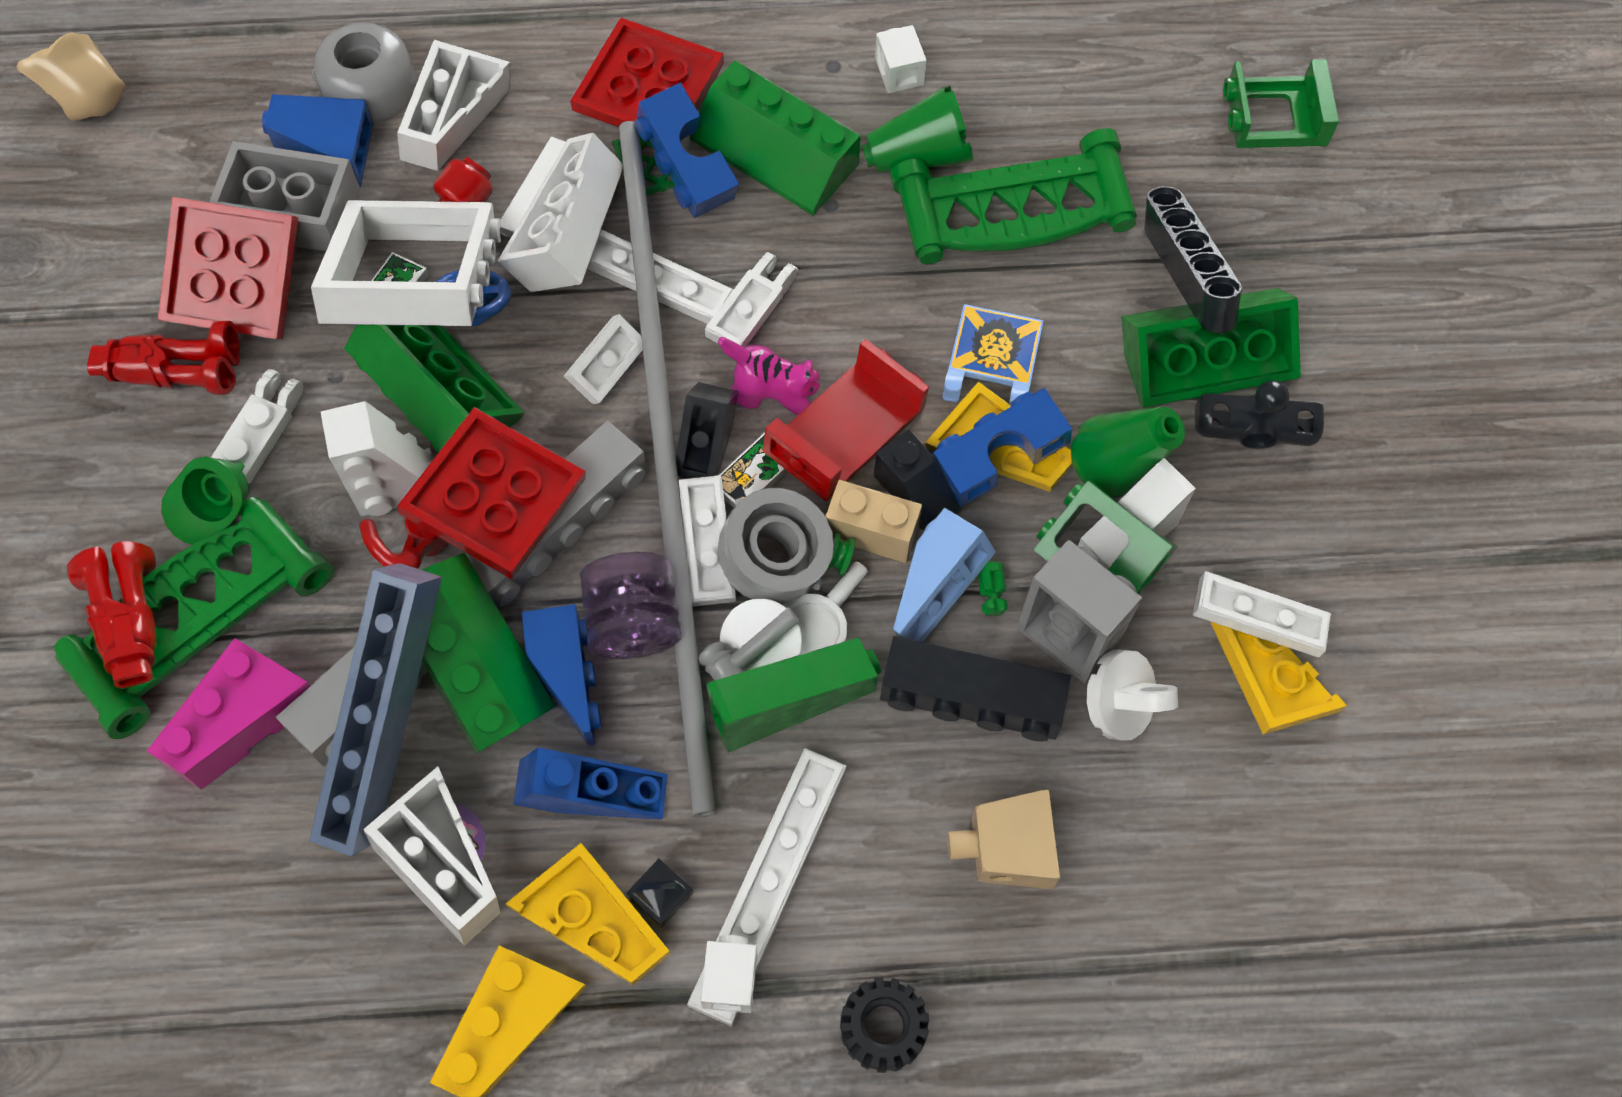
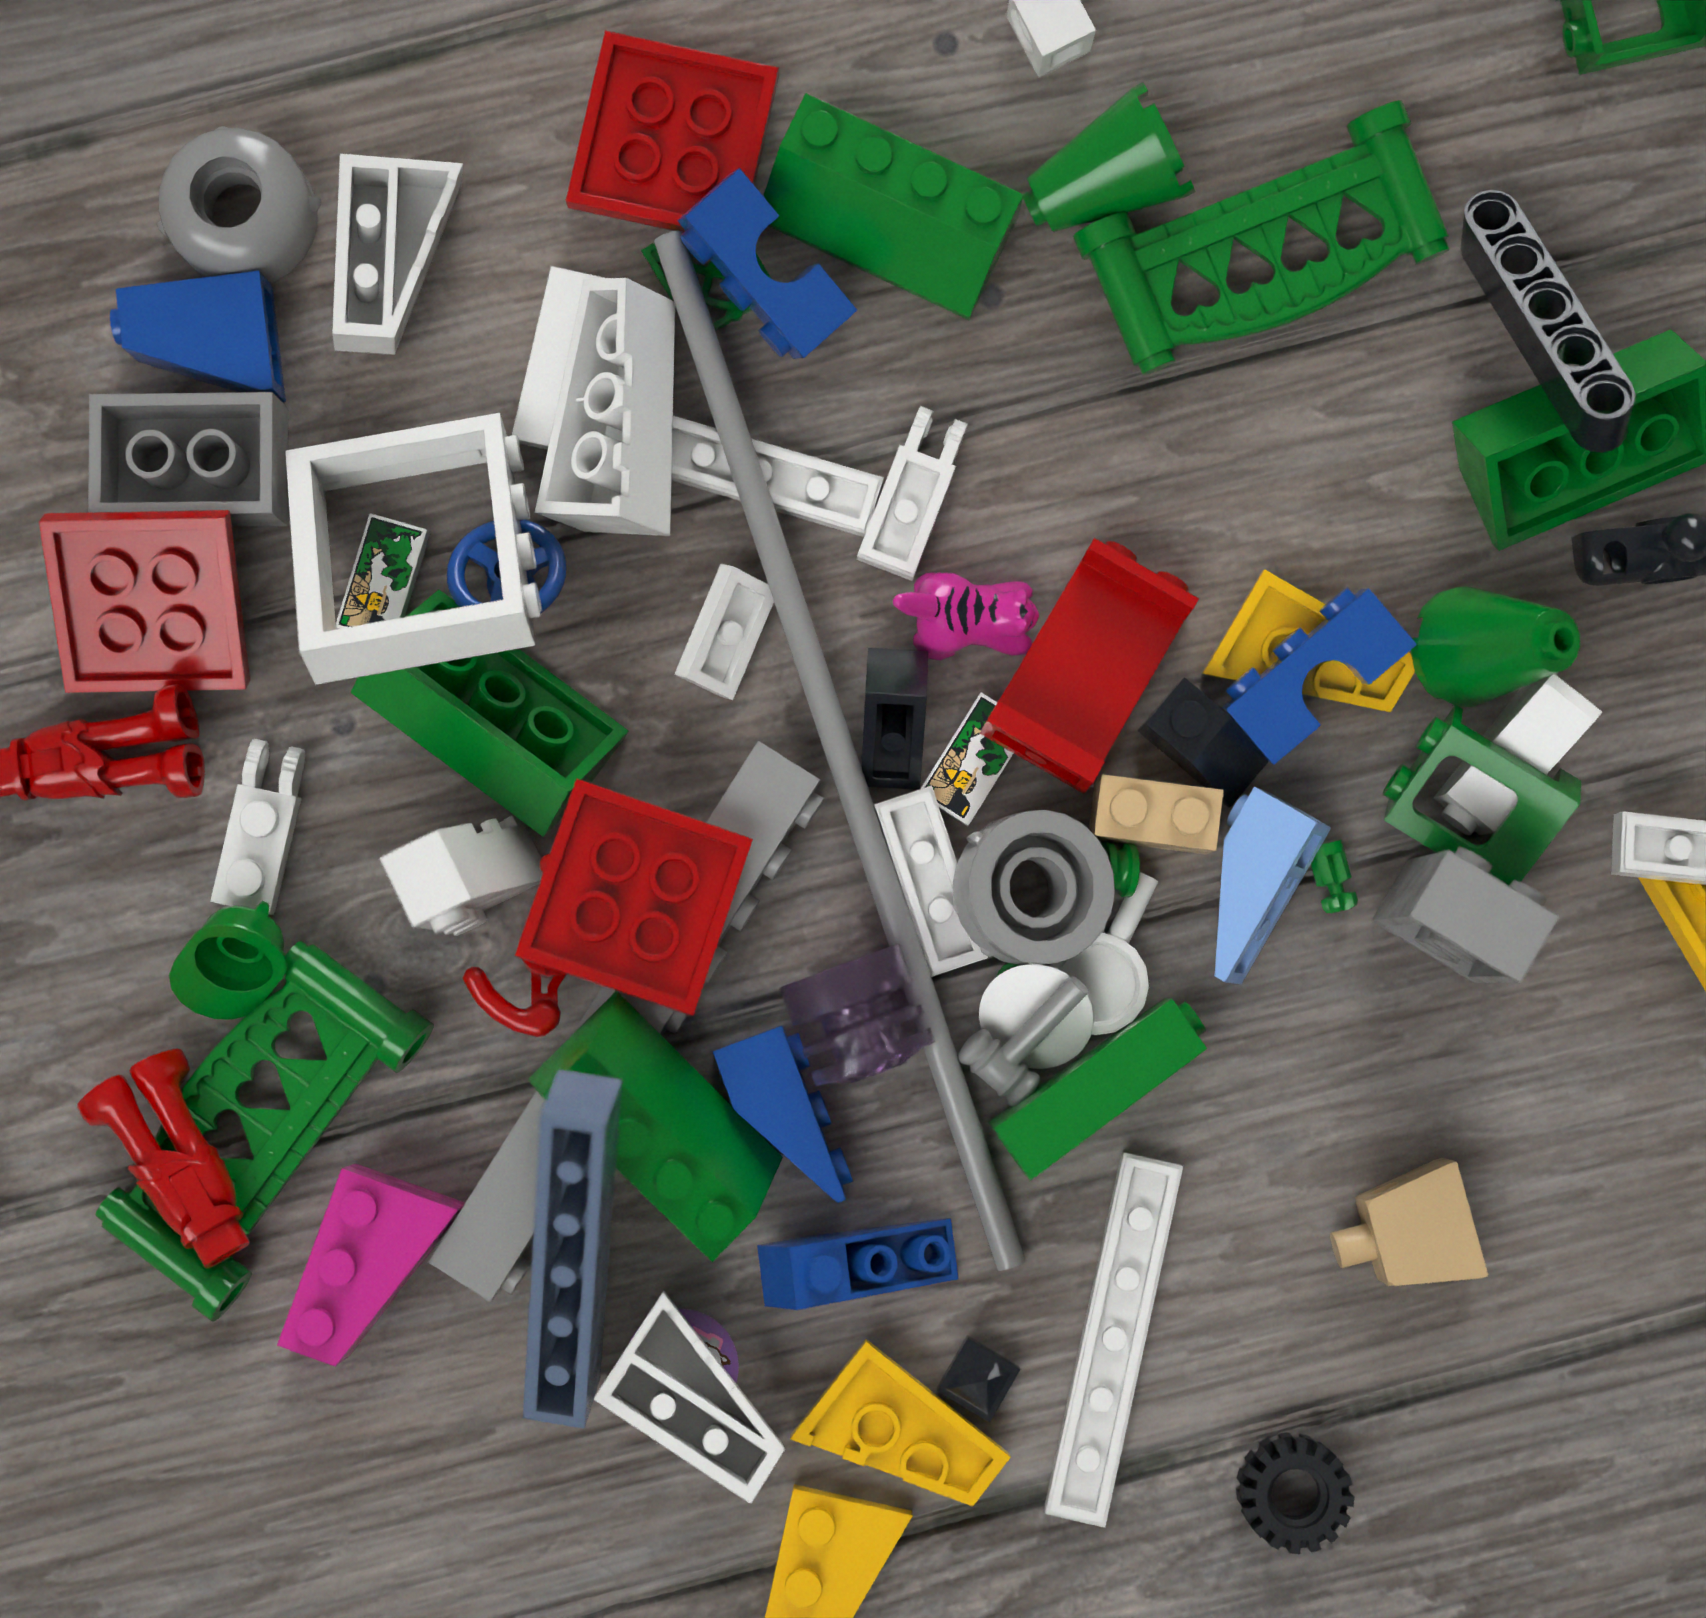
camera: 10 degrees left, 20 degrees up
red head [433,157,493,202] -> none
white brick [700,935,757,1013] -> none
black brick [880,636,1071,742] -> none
flag [942,304,1044,405] -> none
white tile [1087,649,1179,740] -> none

